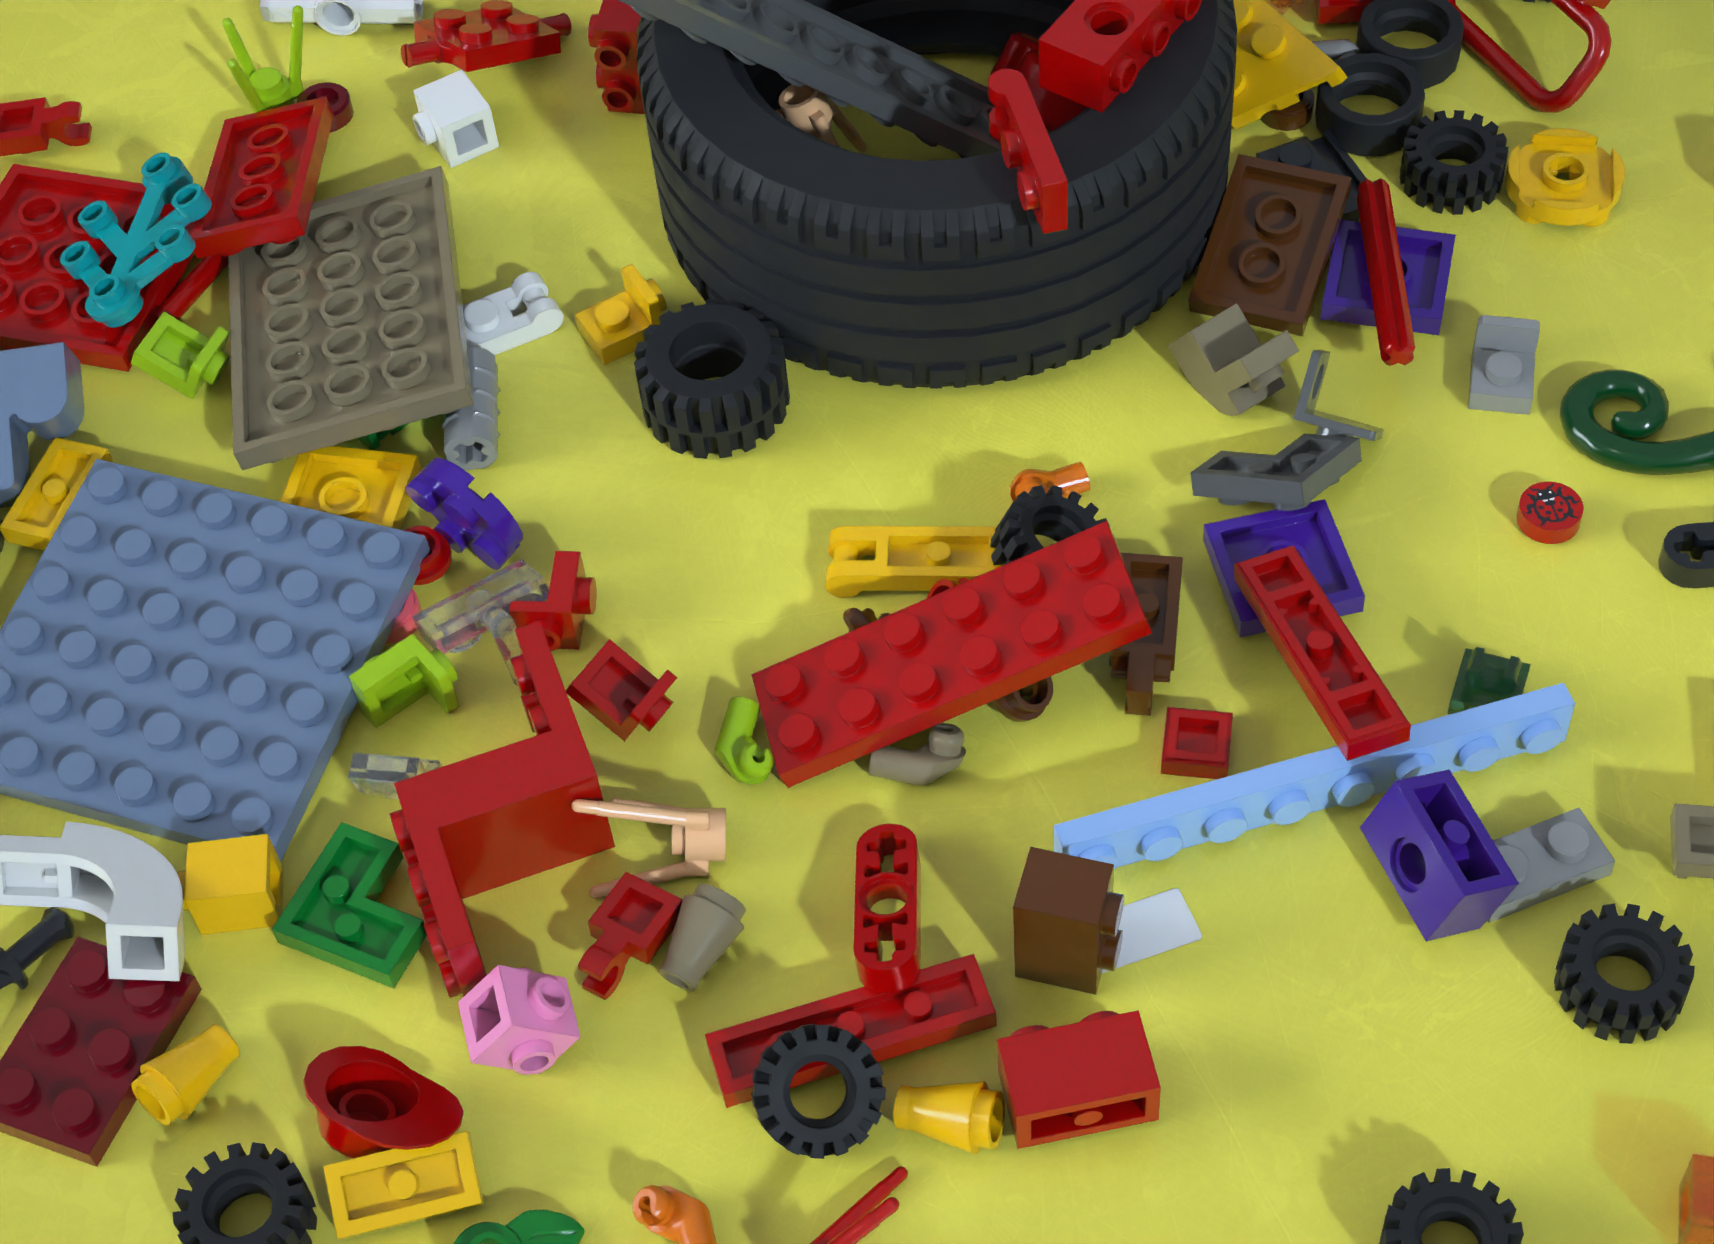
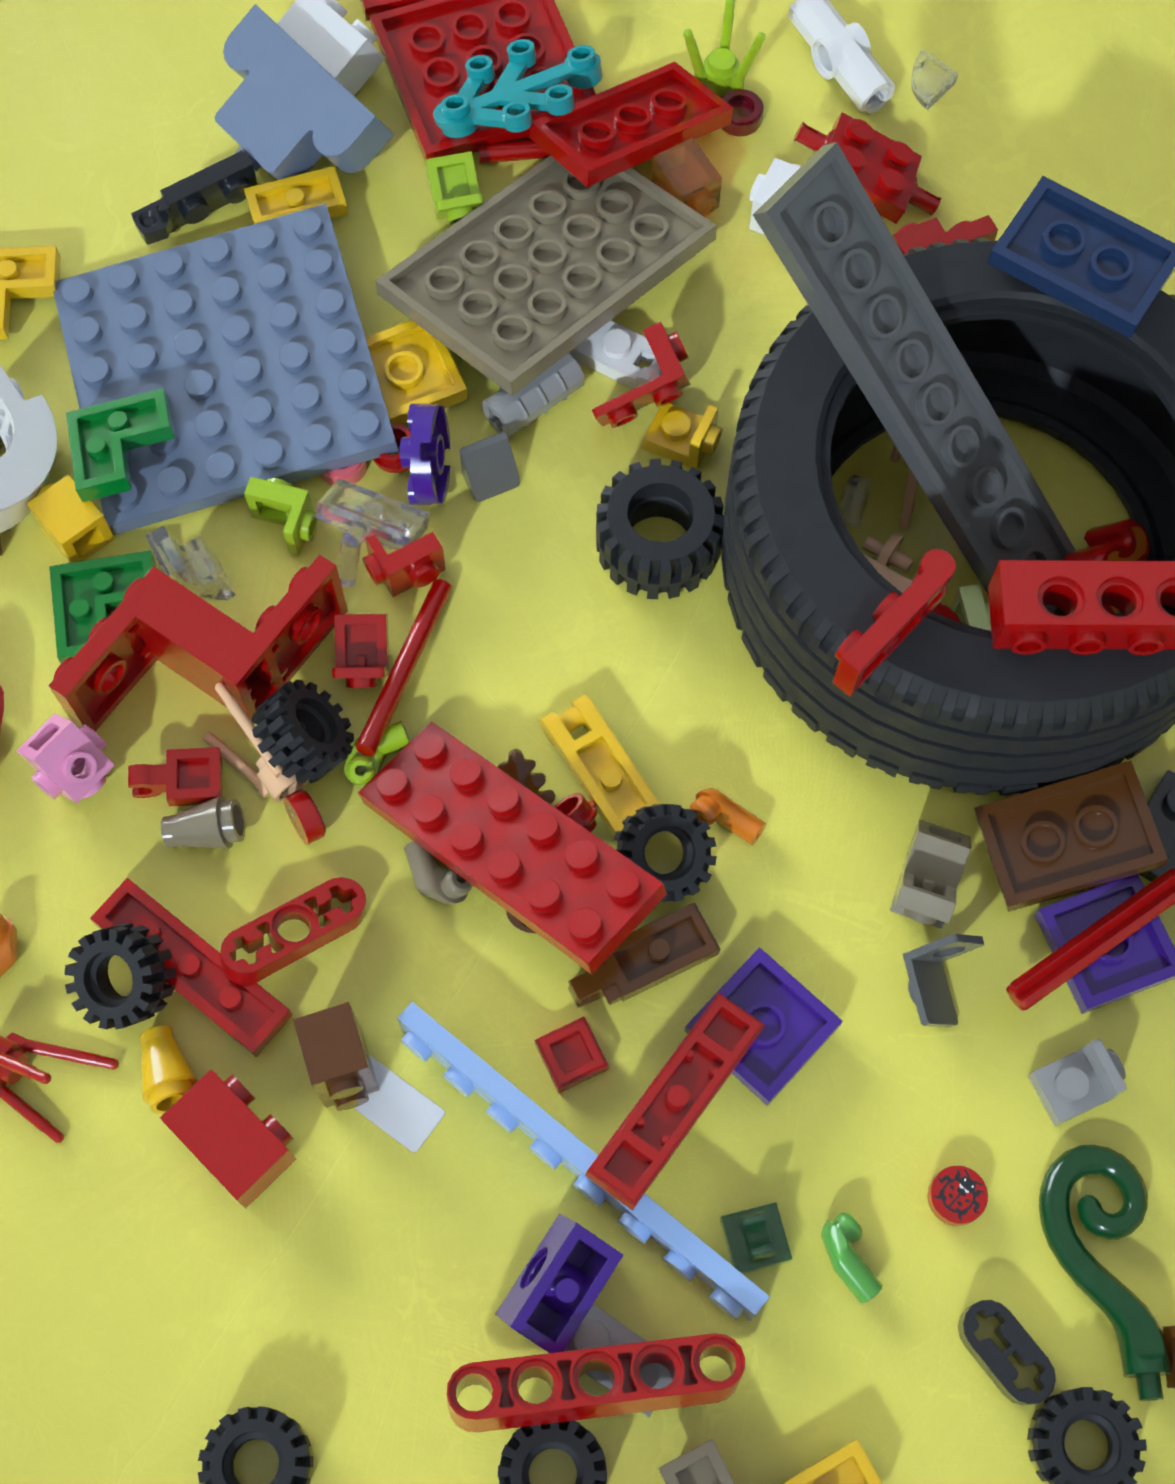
camera: 50 degrees right, 15 degrees up
dark grey plate [1191,434,1362,511] -> none
none -> green plate [66,388,175,502]
none -> black tyre [252,679,354,783]
none -> red tile [283,789,326,845]
none -> red bar [355,579,452,756]
none -> red beam [446,1333,745,1433]
none -> dark grey slope [459,432,520,502]
none -> red bracket [592,321,691,428]
none -> clear orange brick [652,138,722,217]
none -> bright green arm [821,1212,882,1303]

